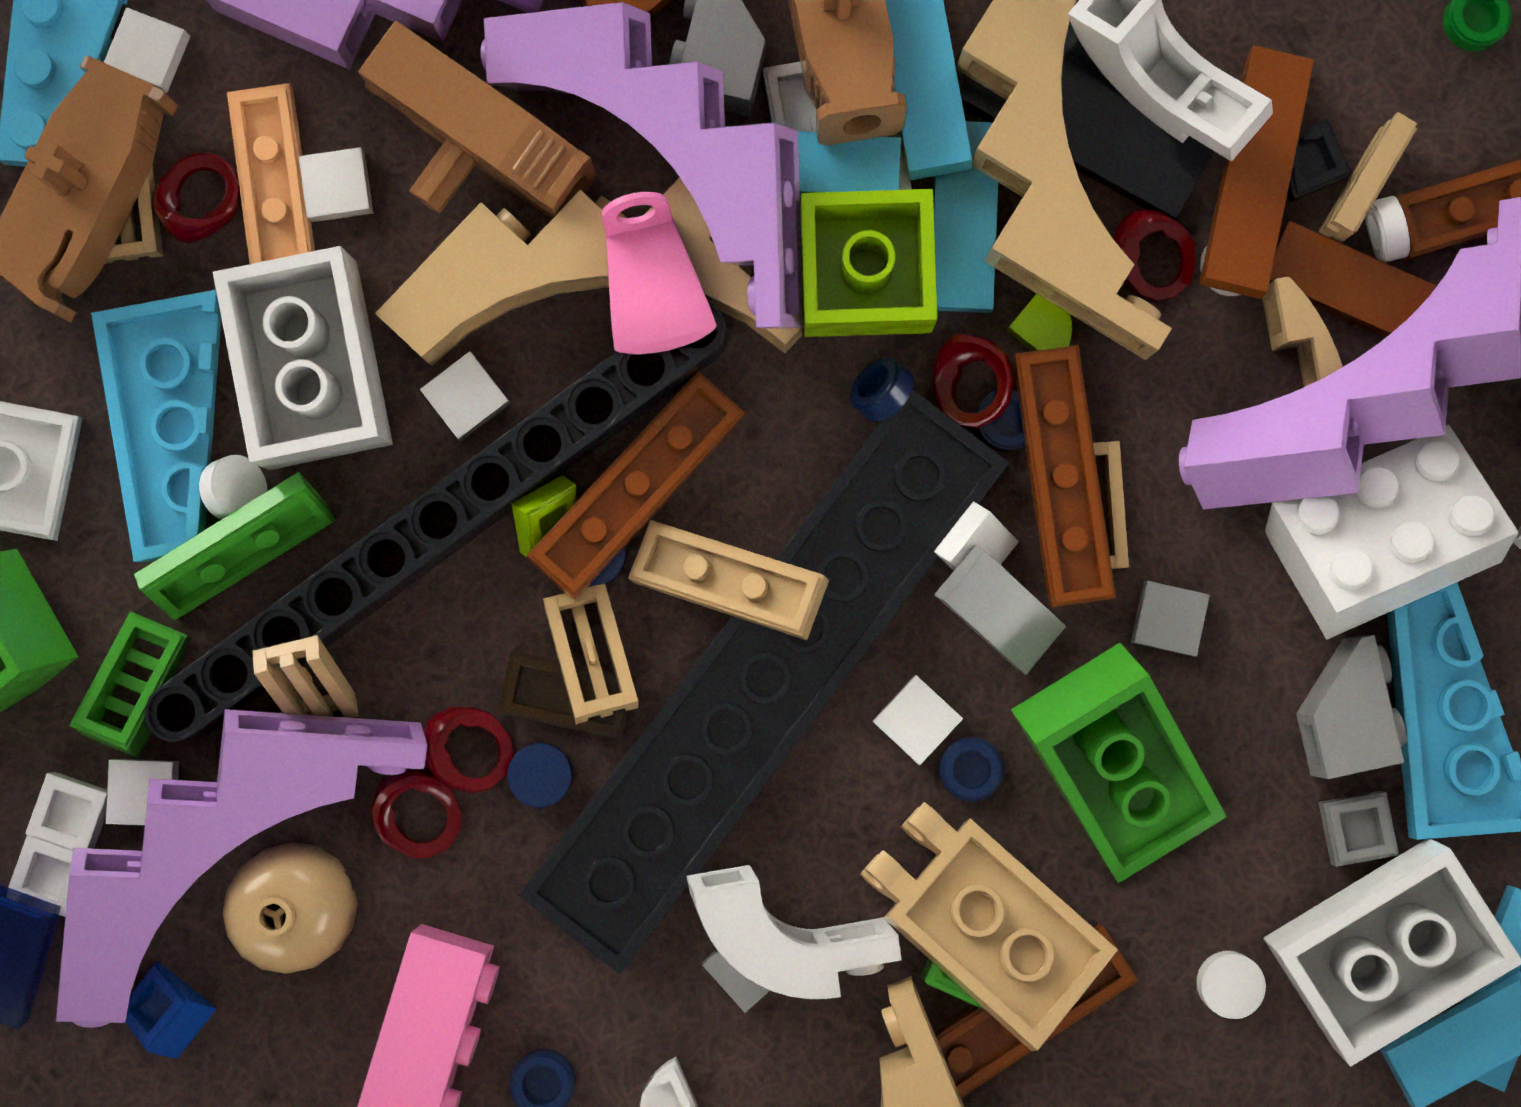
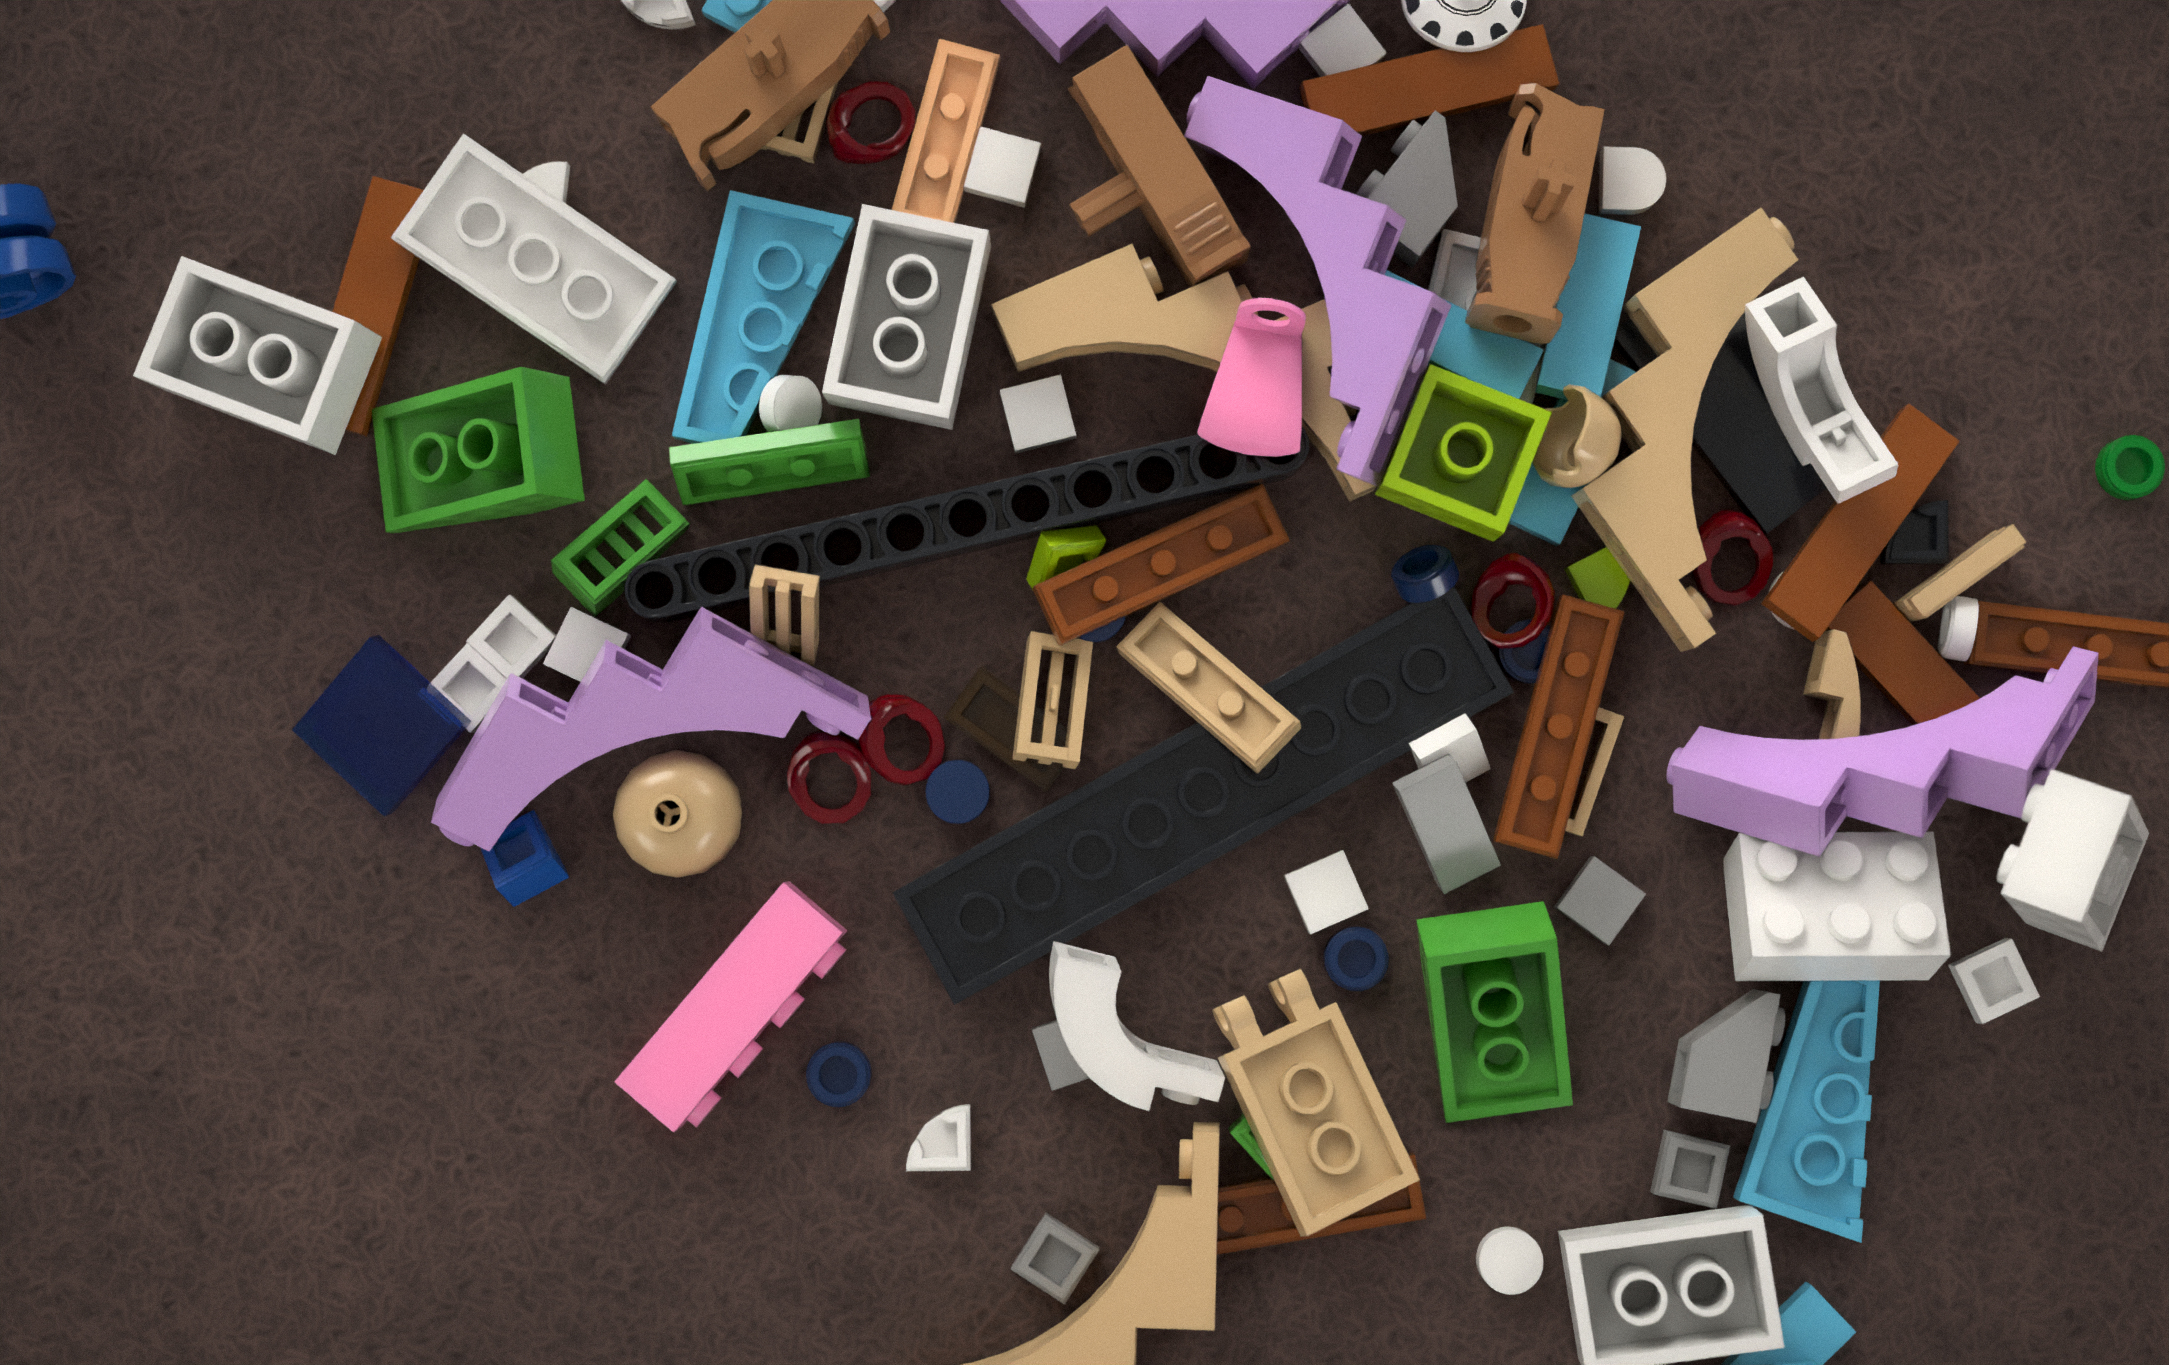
camera: 20 degrees right, 0 degrees up
none -> tan hair [1532,384,1622,488]

